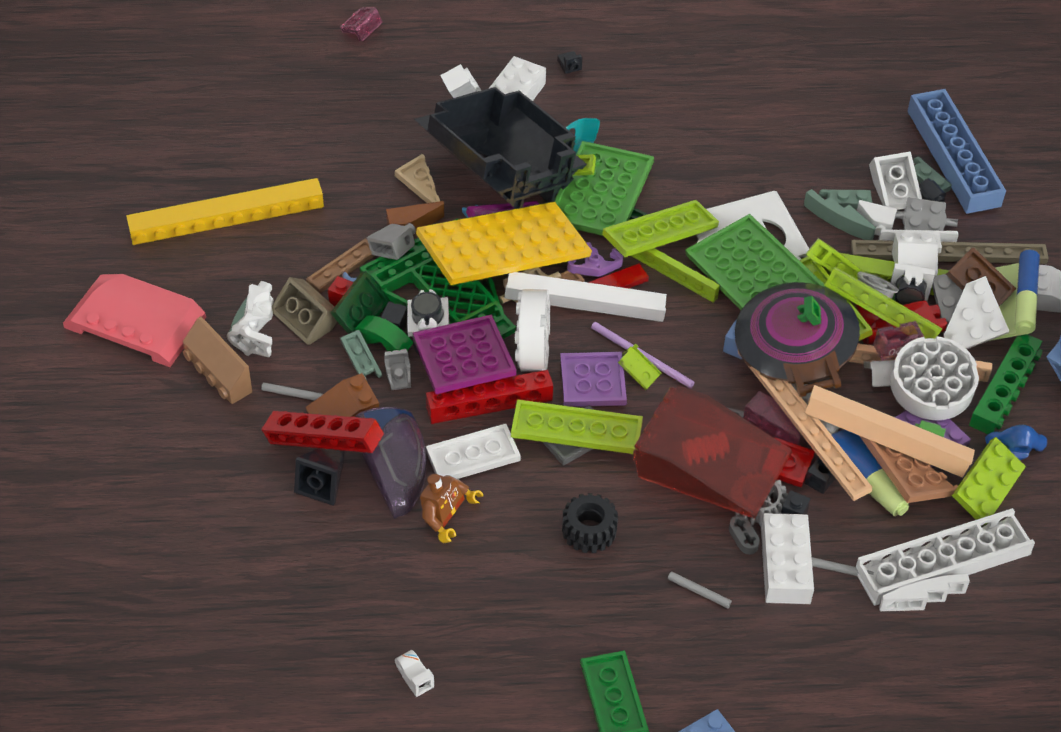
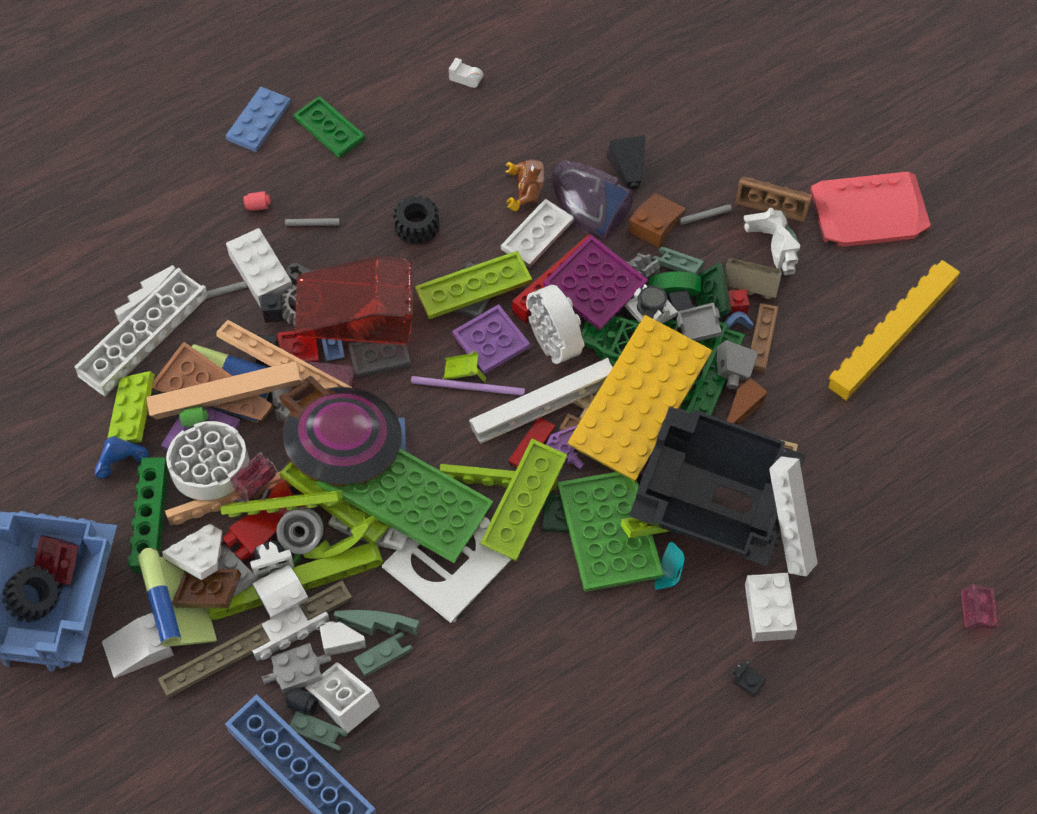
camera: 150 degrees right, 10 degrees up
red brick [261,411,384,453] -> none
green tile [797,296,821,326] -> none
none -> coral brick [244,191,271,211]
none -> light grey piece [676,303,722,342]

